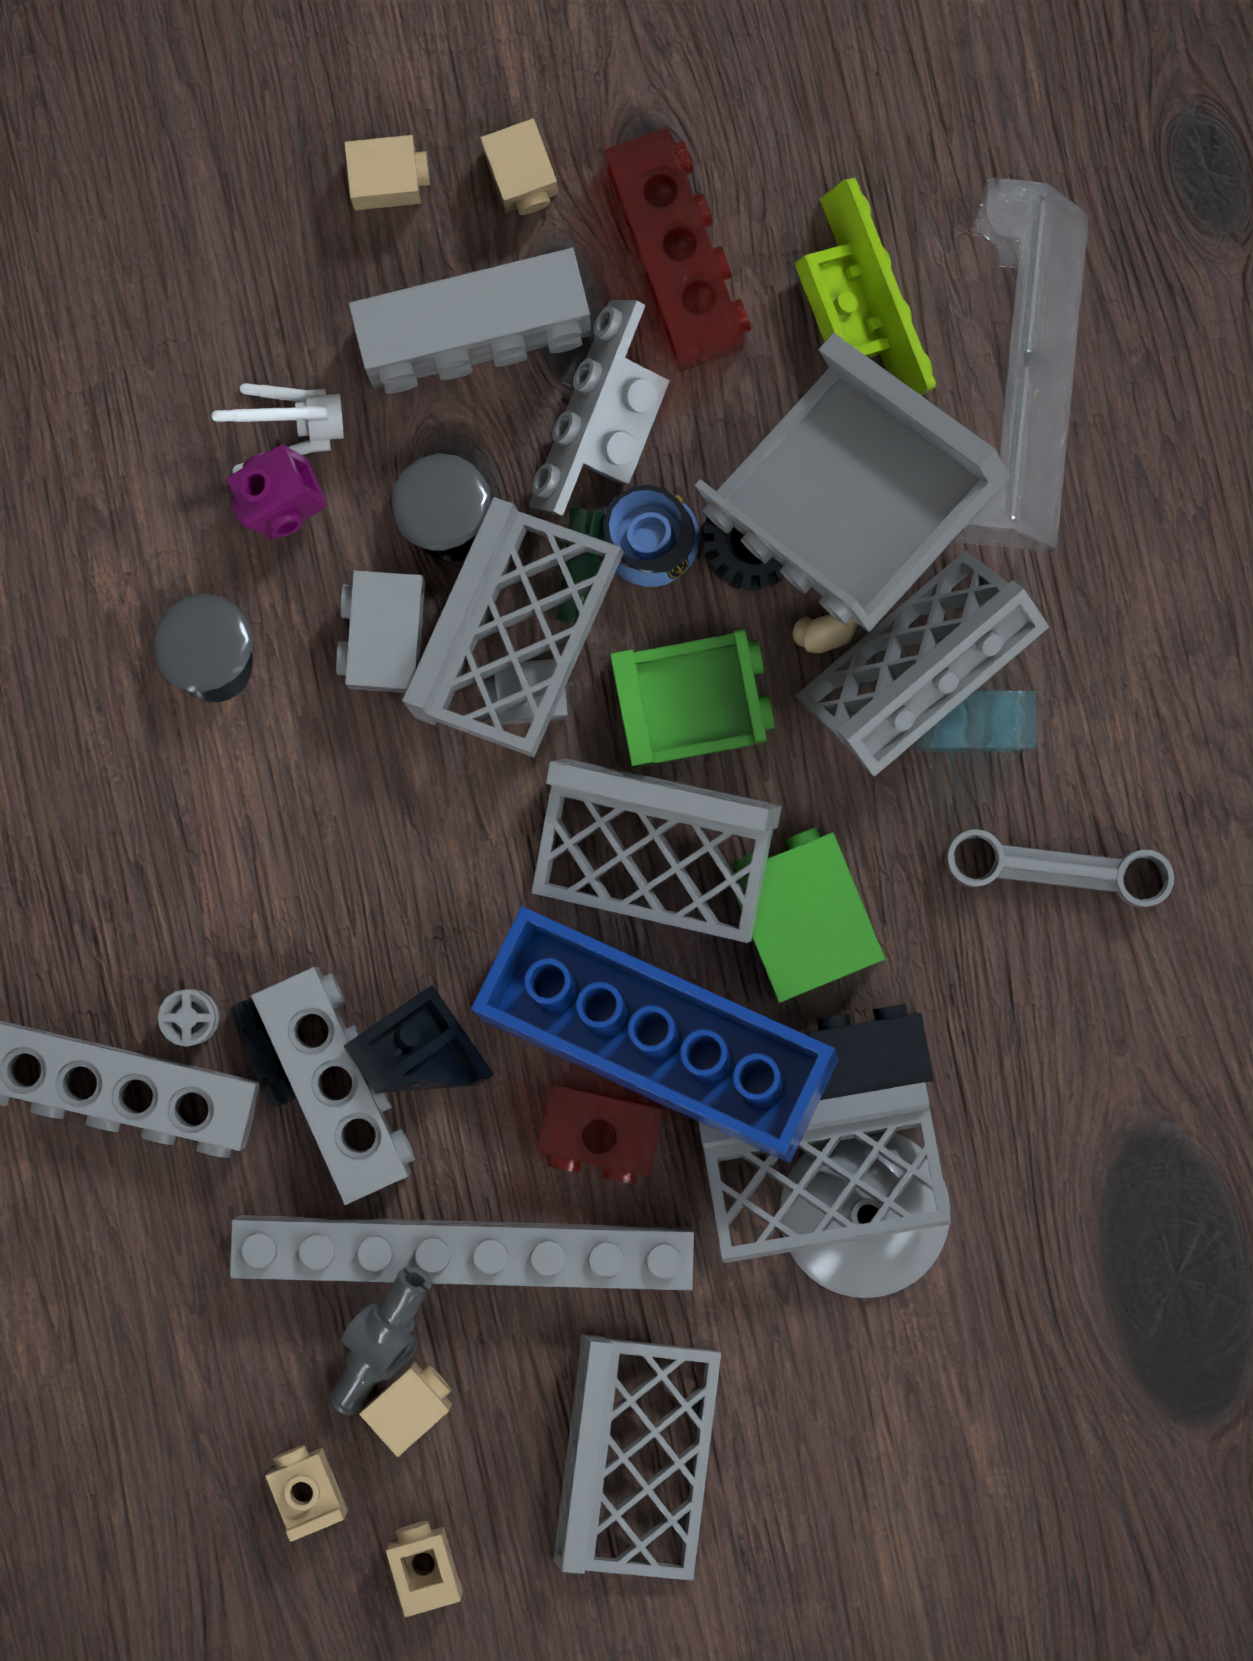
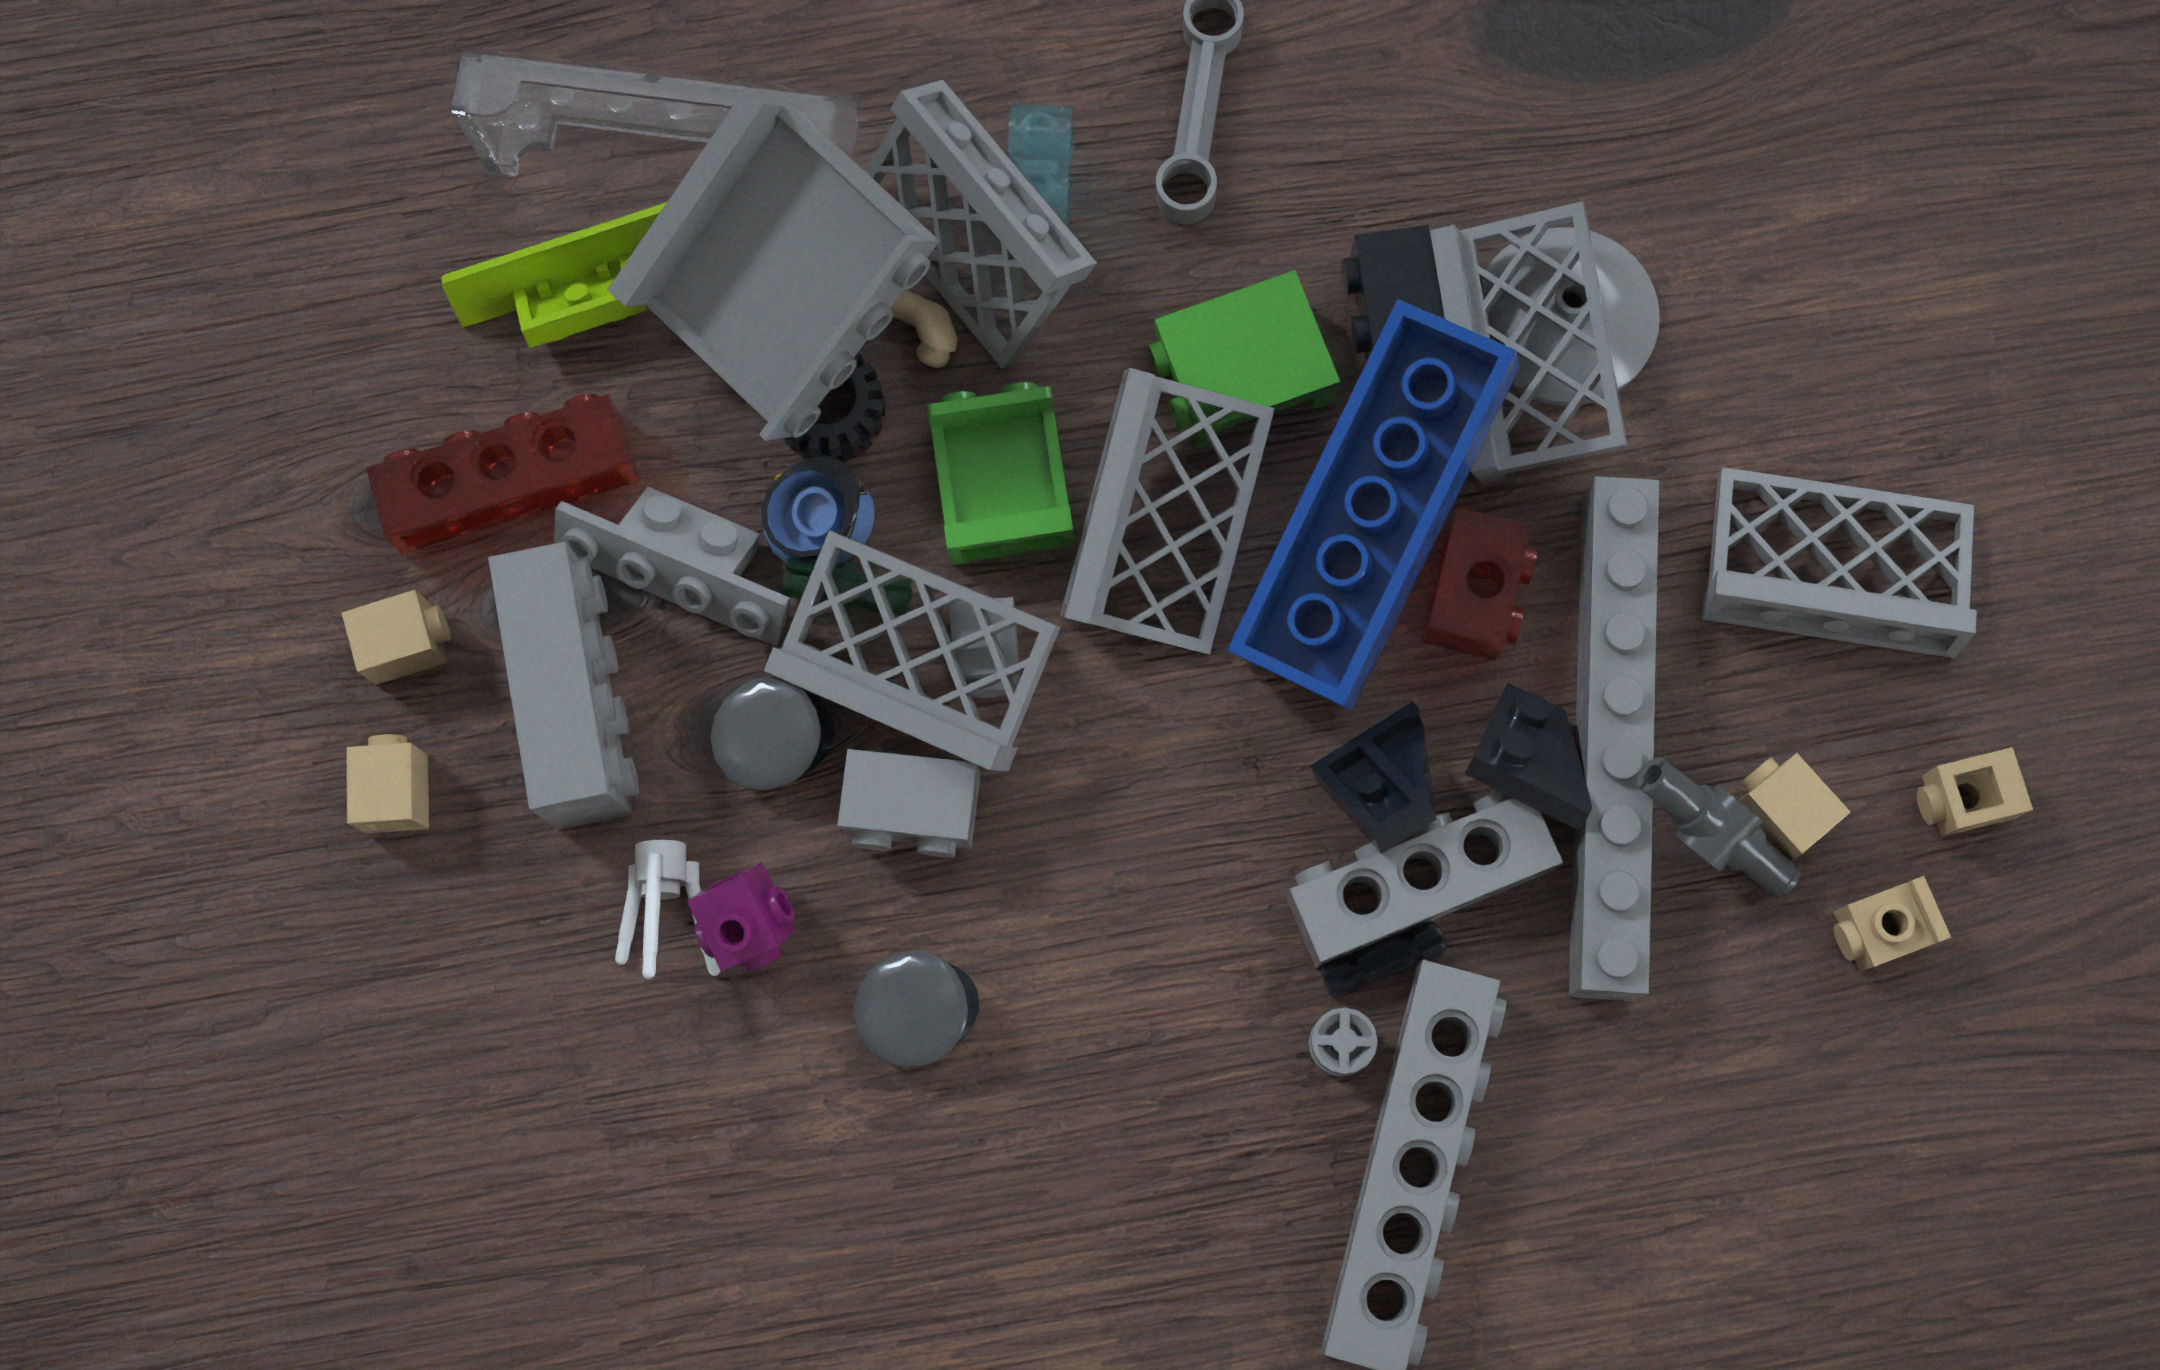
camera: 80 degrees left, 10 degrees down
none -> black wing [1465,683,1592,831]

